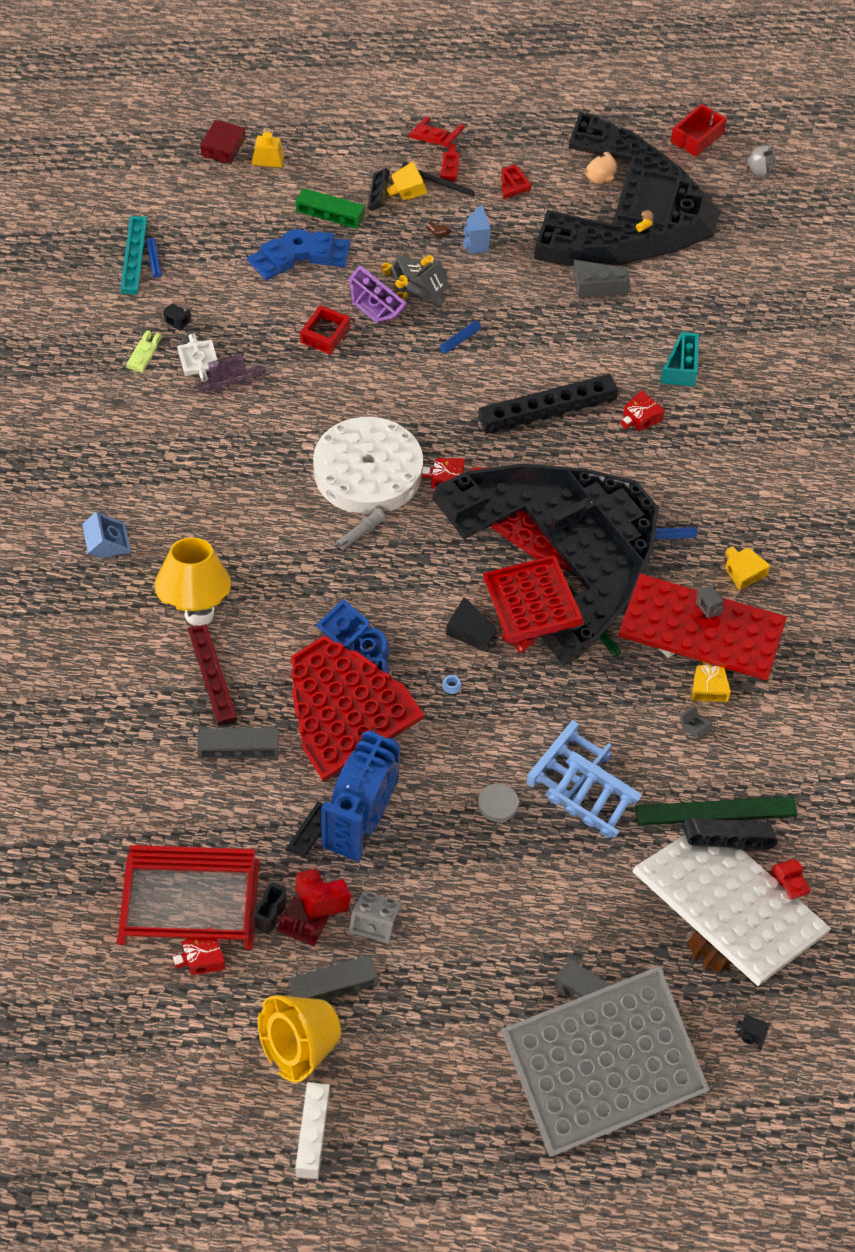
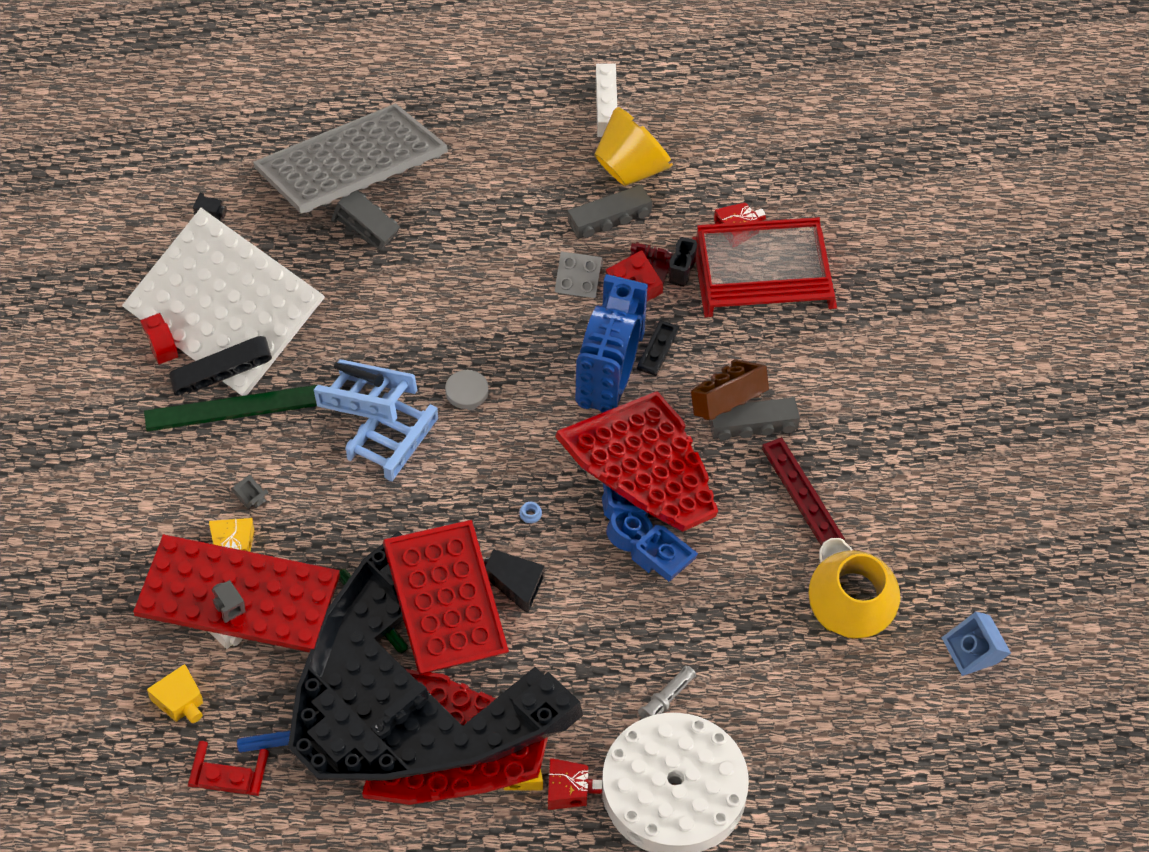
camera: 175 degrees right, 0 degrees up
none -> red plate [188,741,269,796]
none -> black piece [334,363,384,387]
none -> reddish brown wedge [691,359,769,420]

